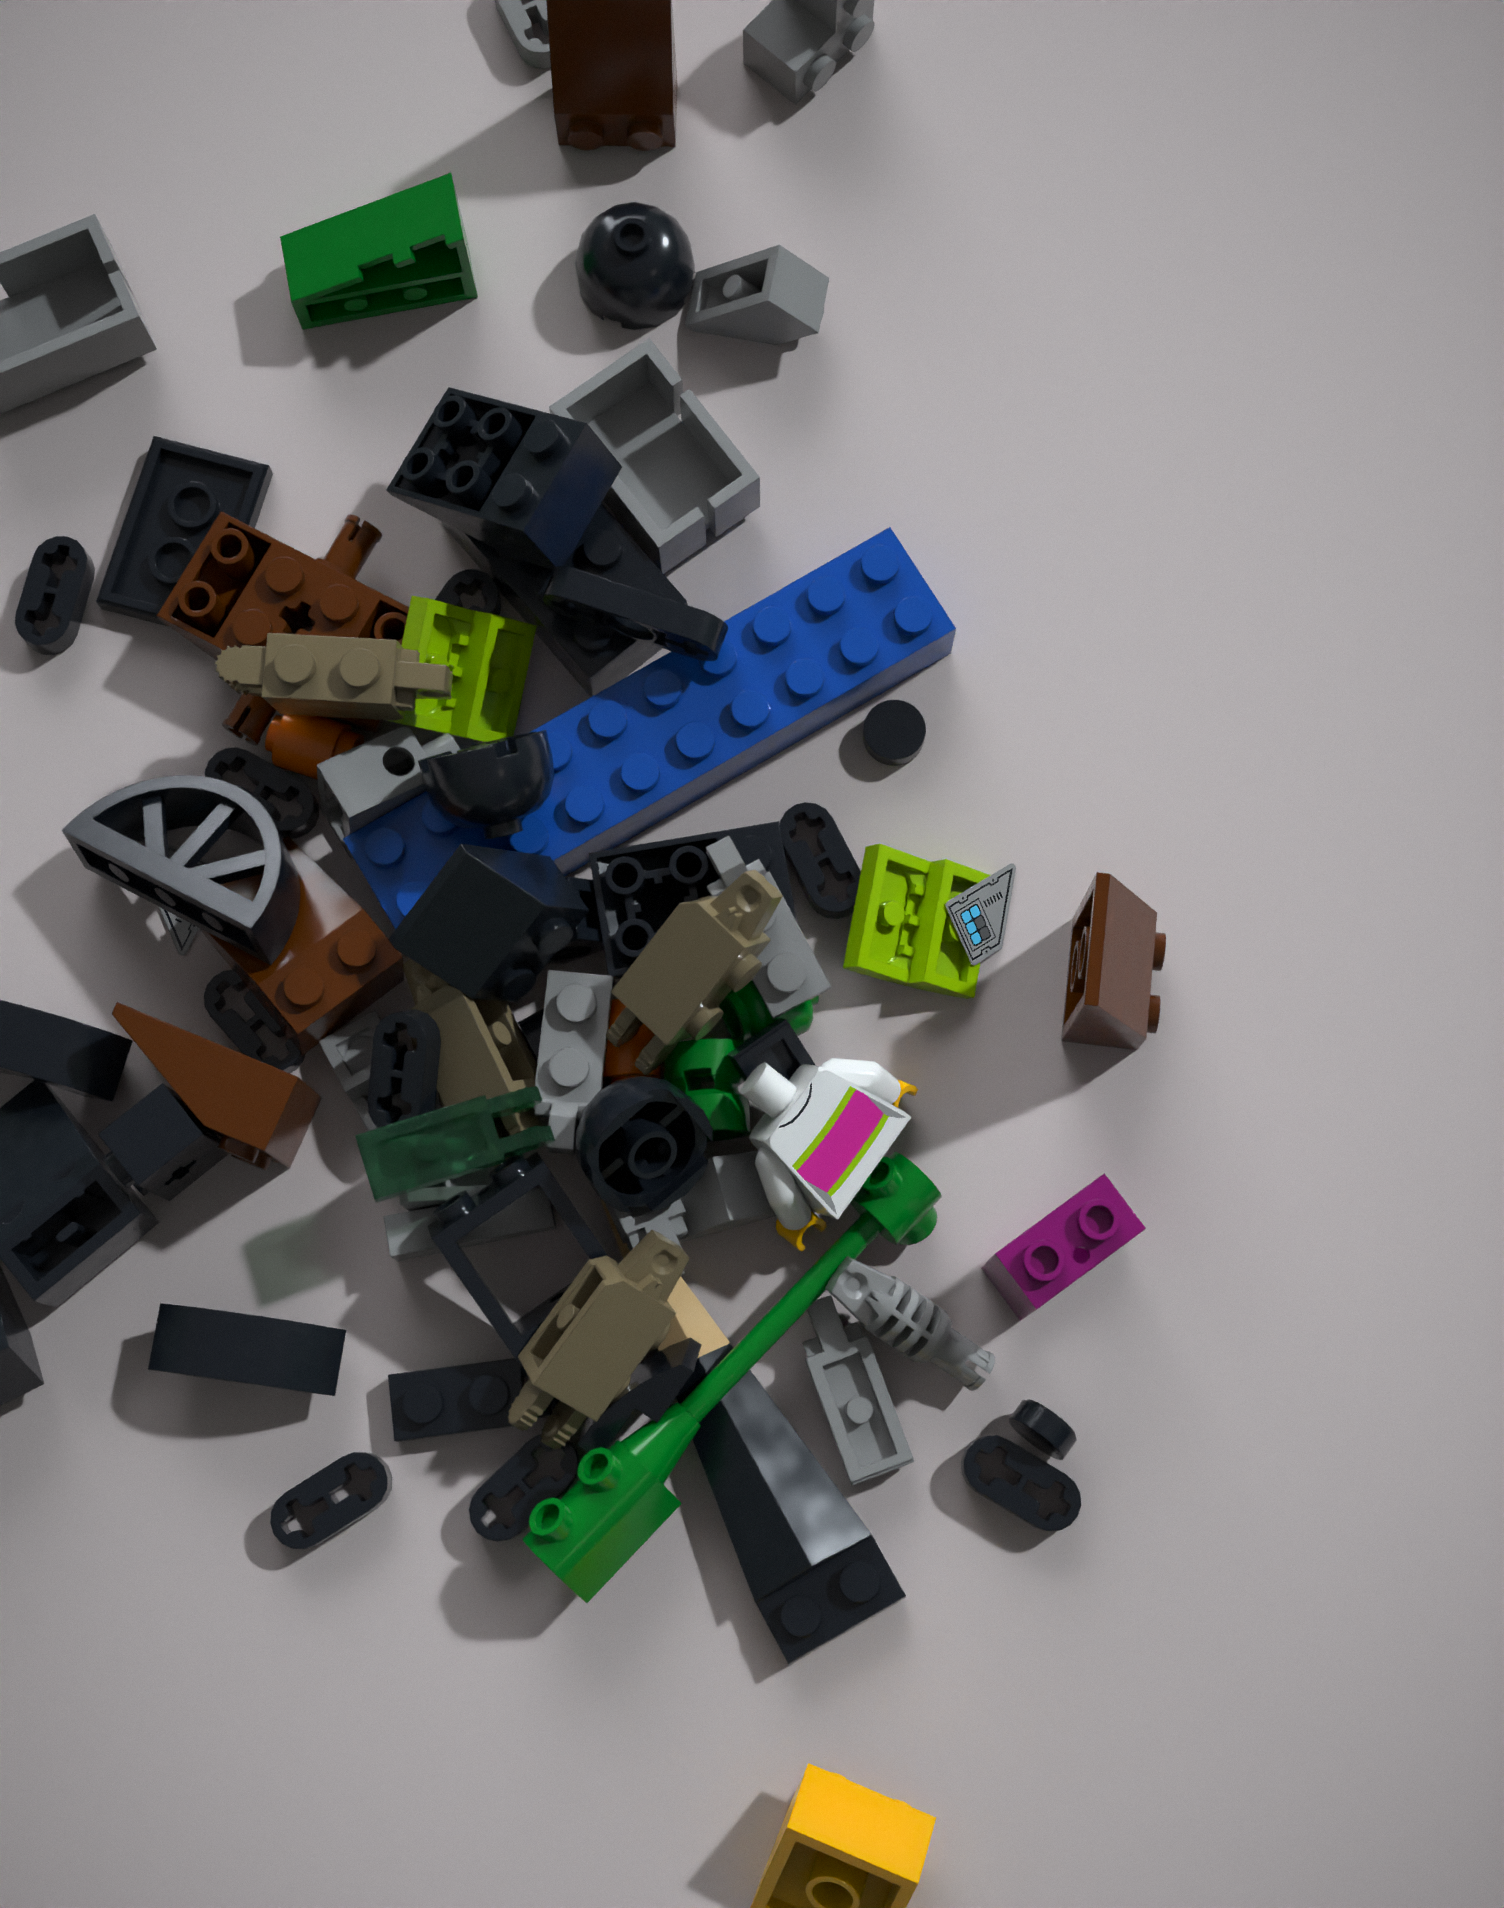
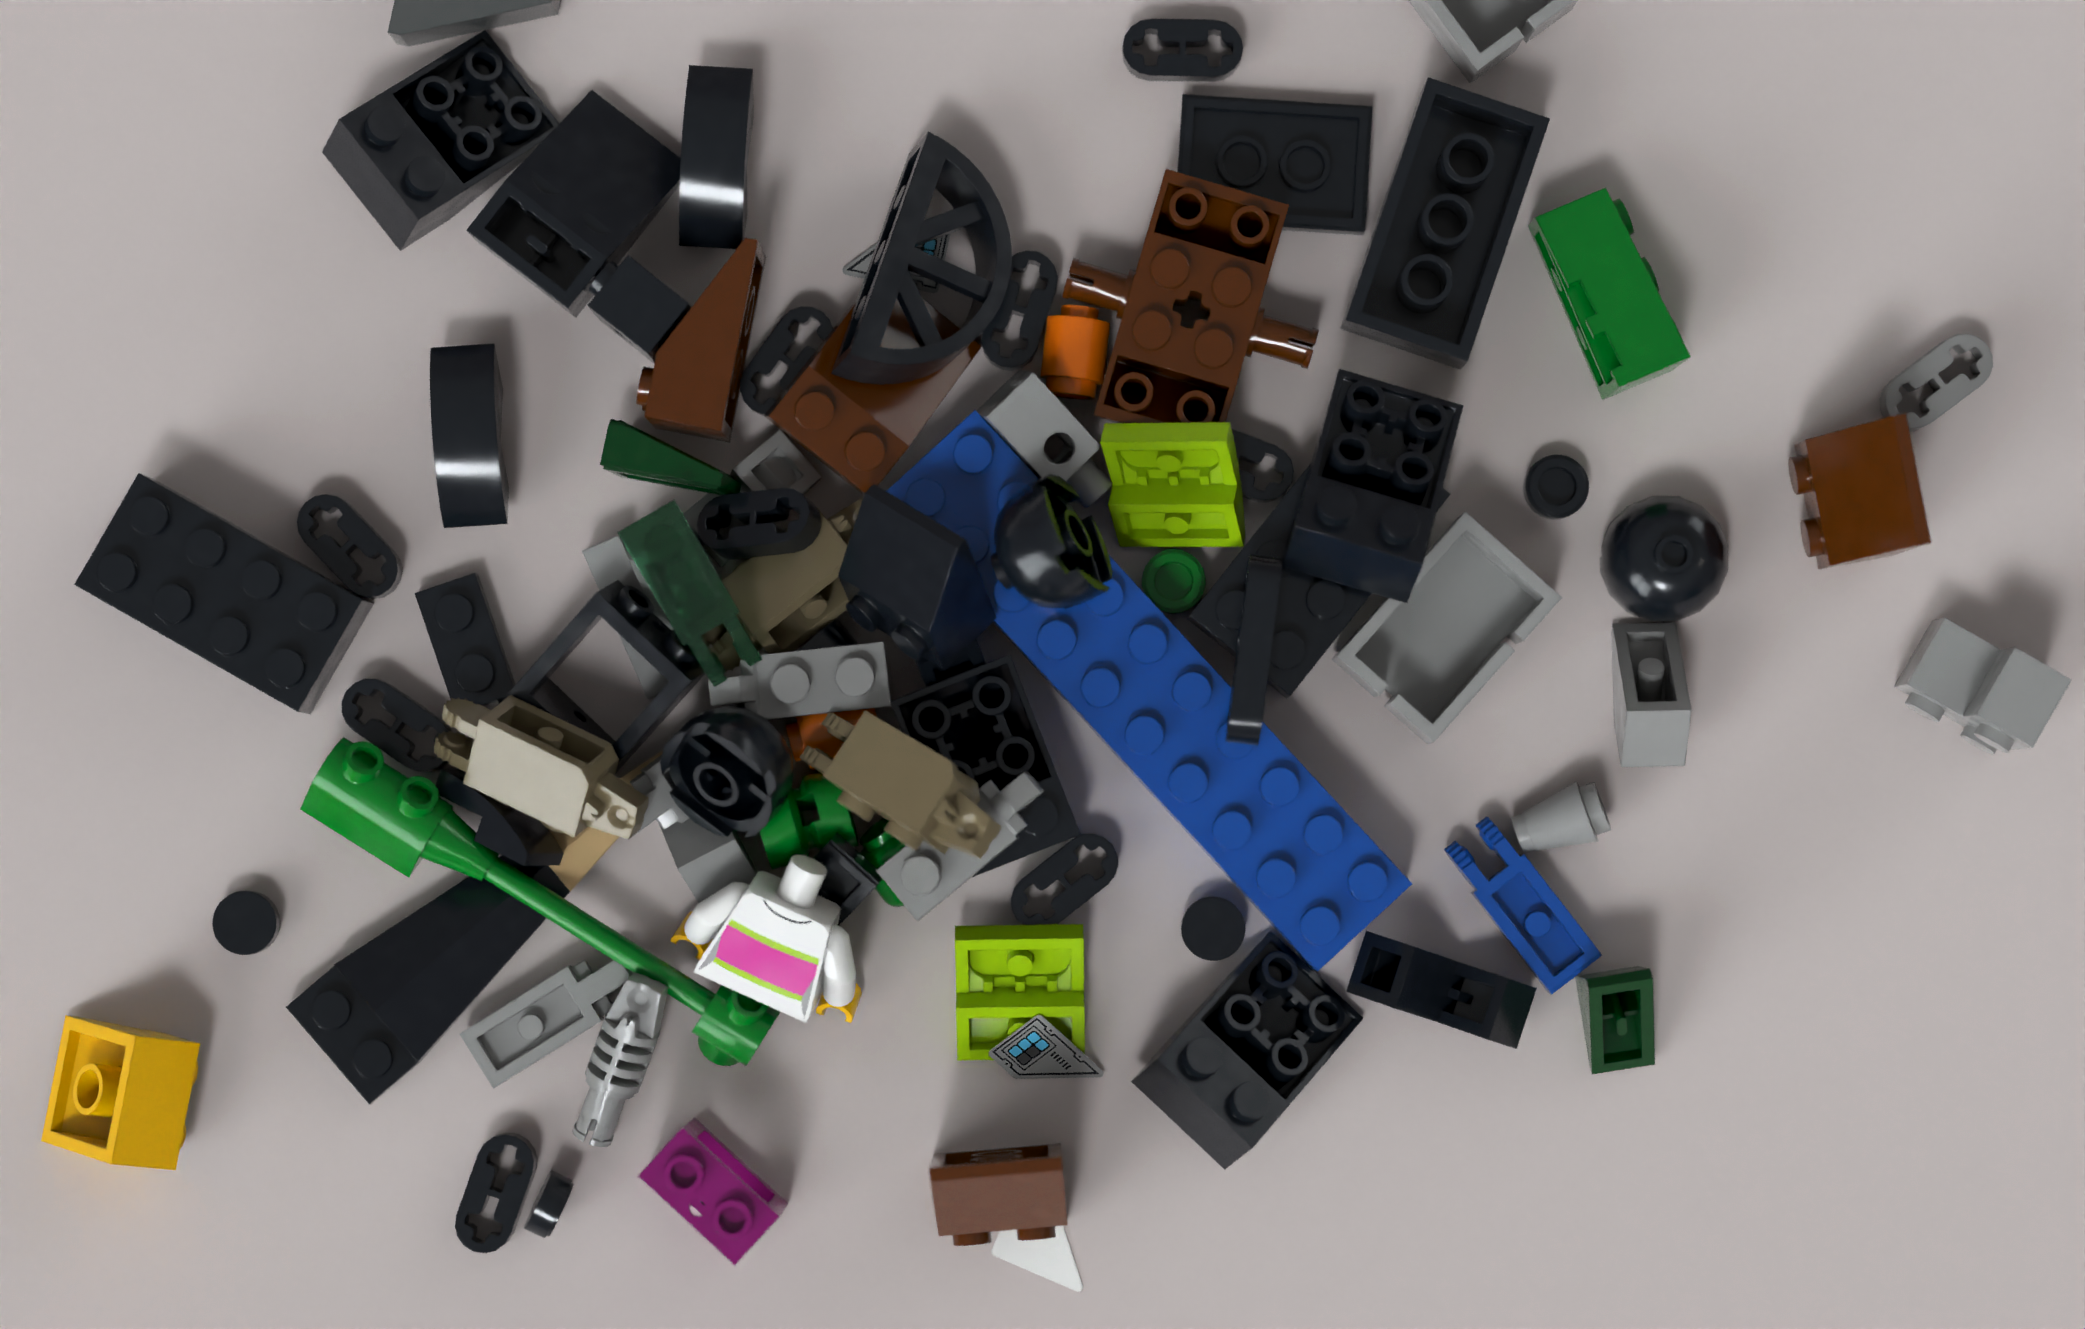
camera: 75 degrees right, 10 degrees up
dark tan hinge [214,633,453,721] -> none
none -> black brick [74,473,374,714]
none -> black tile [212,891,280,955]
none -> dark green slope [600,418,741,496]
none -> white sticker [991,1226,1083,1292]
none -> black slope [1131,931,1363,1170]
none -> green tile [1141,549,1206,614]
none -> black brick [1340,77,1550,370]
none -> black brick [1346,931,1537,1049]
none -> blue hinge [1444,816,1602,995]
none -> light grey cone [1511,781,1611,854]
none -> black tile [1523,455,1589,520]
none -> dark green slope [1575,966,1655,1074]

